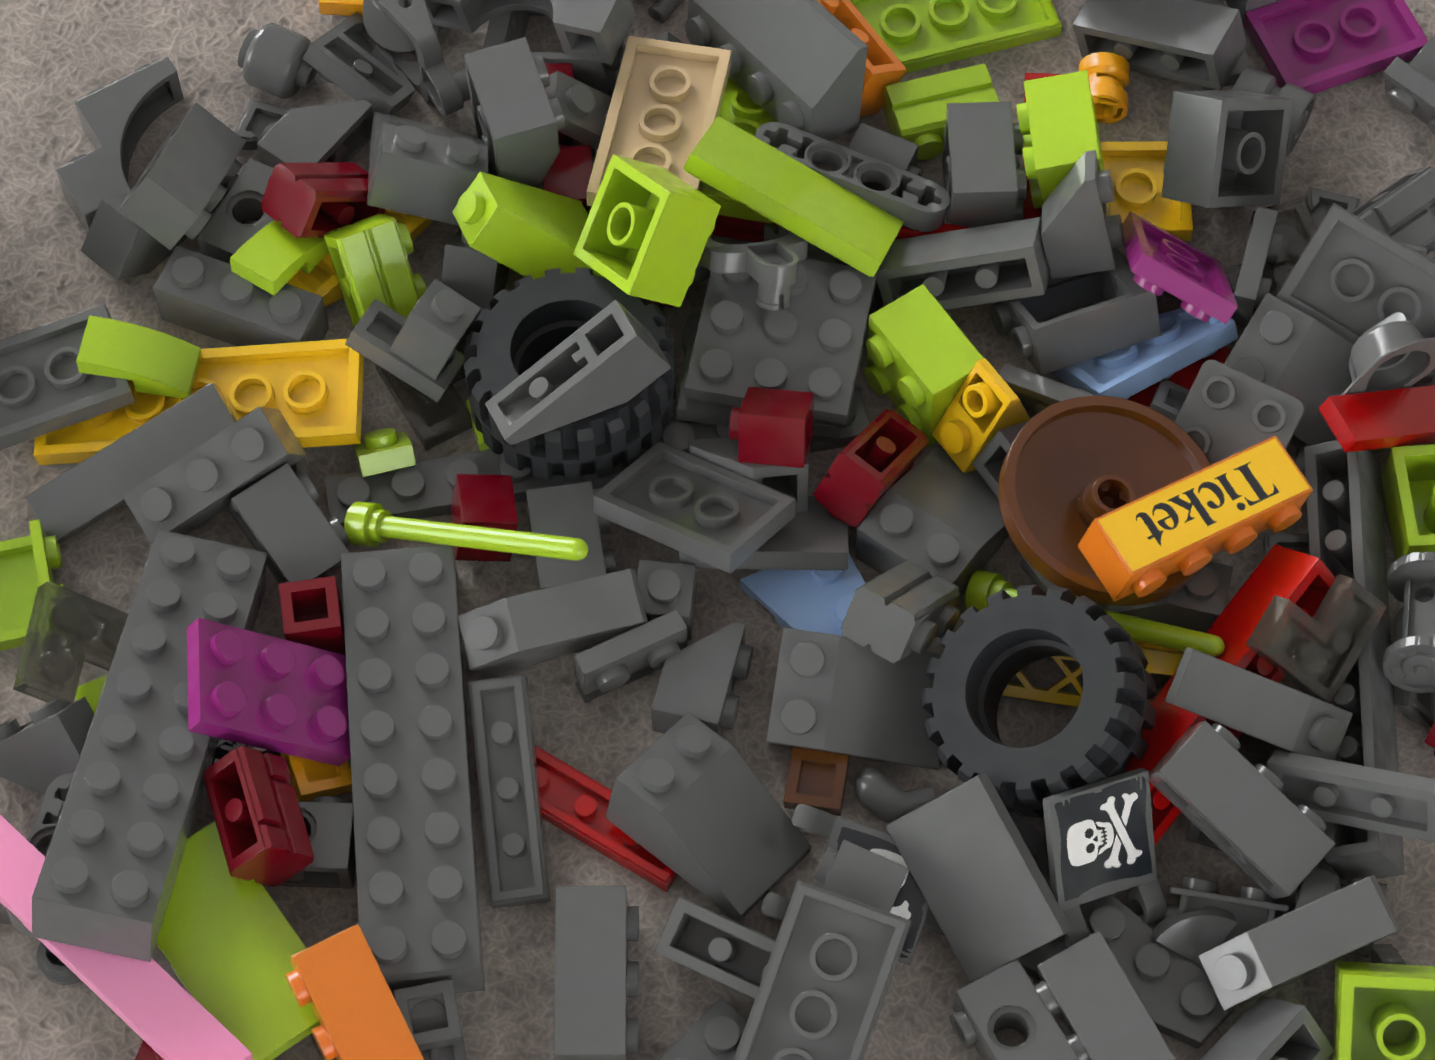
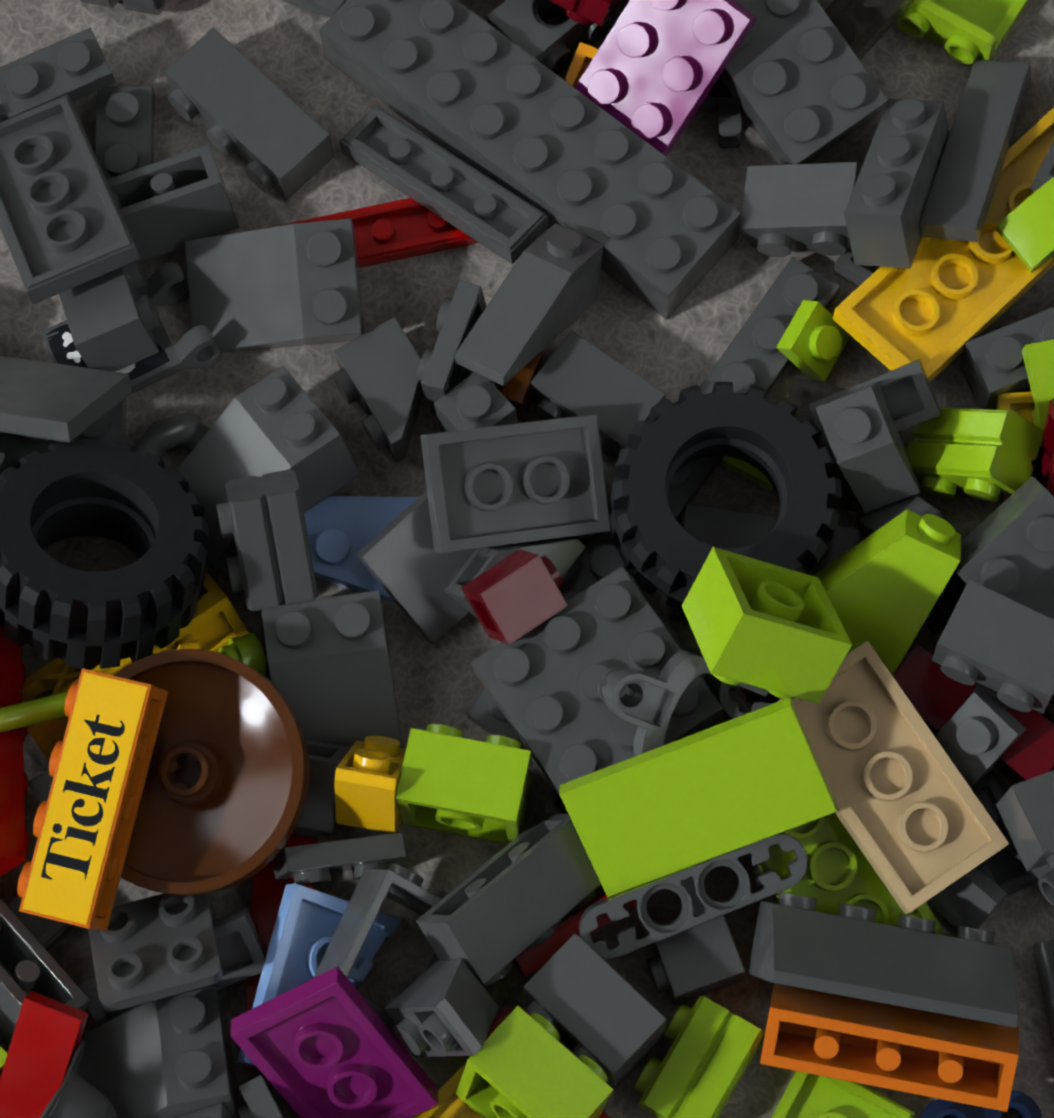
camera: 140 degrees right, 10 degrees up
dark red brick [279,576,346,655] -> none
lime piece [344,501,588,561] -> none
dark red brick [450,474,518,562] -> none
dark grey slope [485,300,671,445] -> none
reddish brown plate [783,747,850,816] -> none
dark red brick [813,409,929,527] -> none

